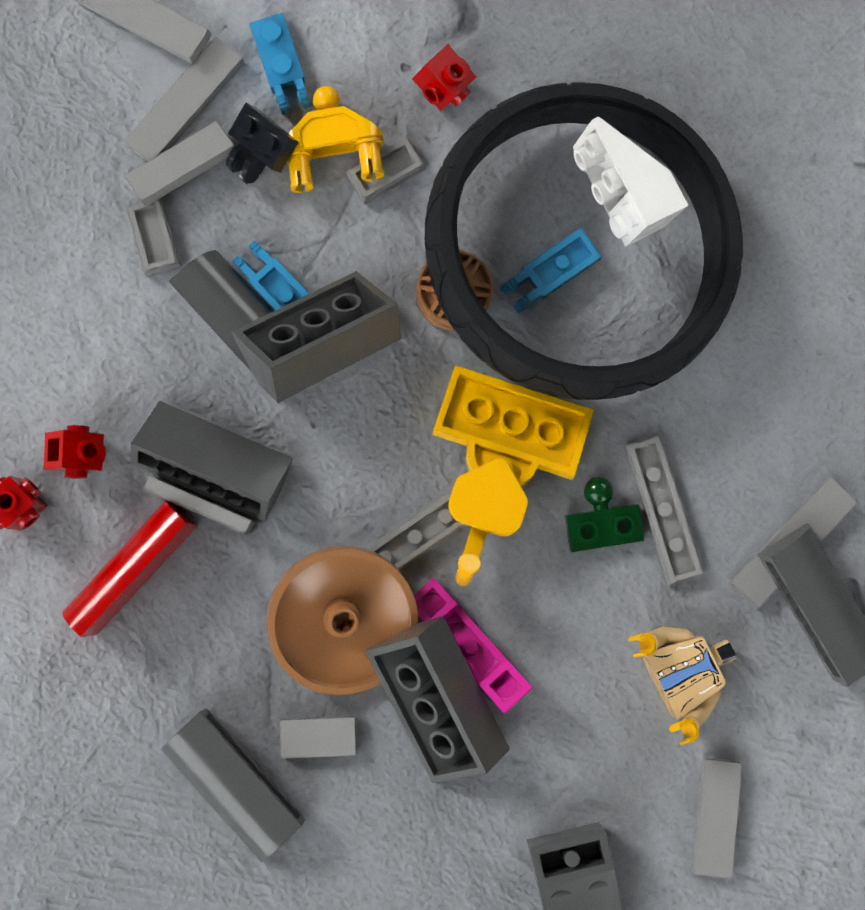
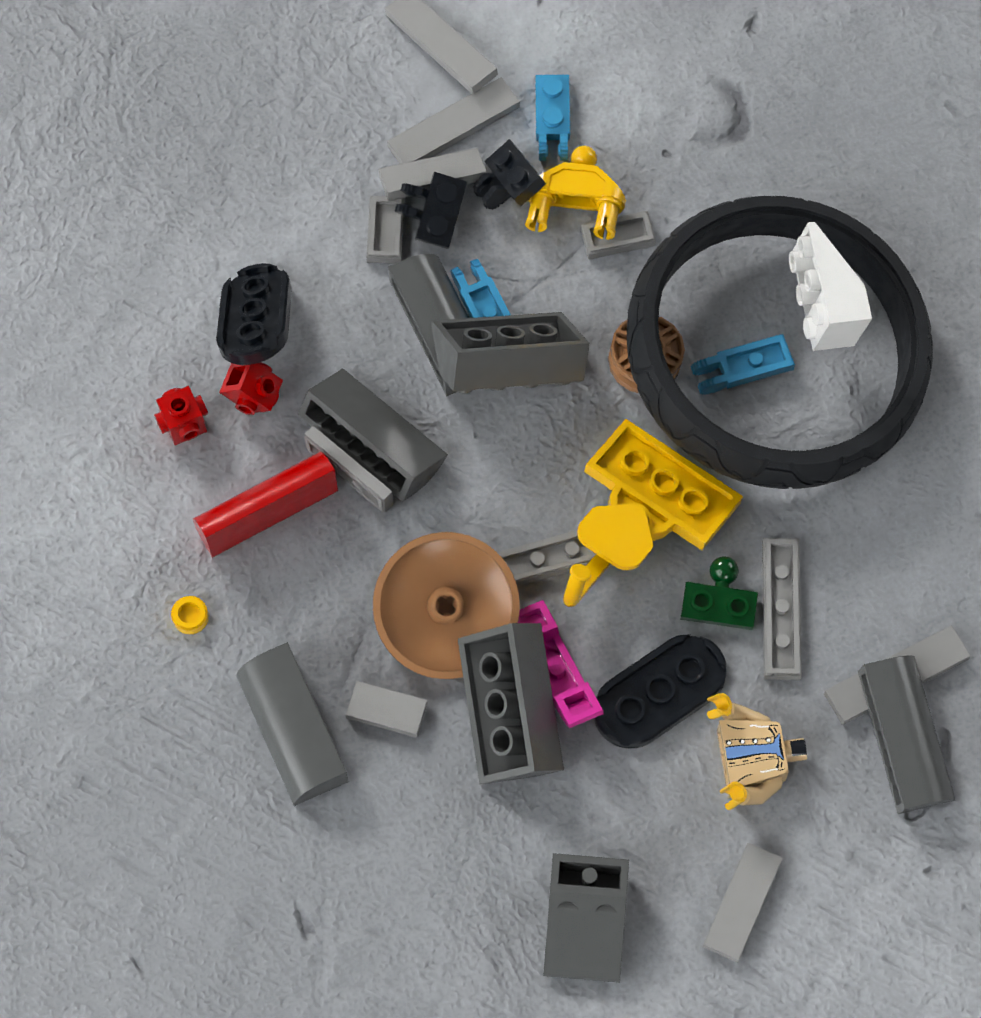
camera: 20 degrees right, 15 degrees down
red brick [412,44,477,112] -> none
none -> yellow tile [171,596,209,634]
none -> black tile [216,263,292,365]
none -> black hinge [395,172,467,249]
none -> black tile [594,634,726,748]

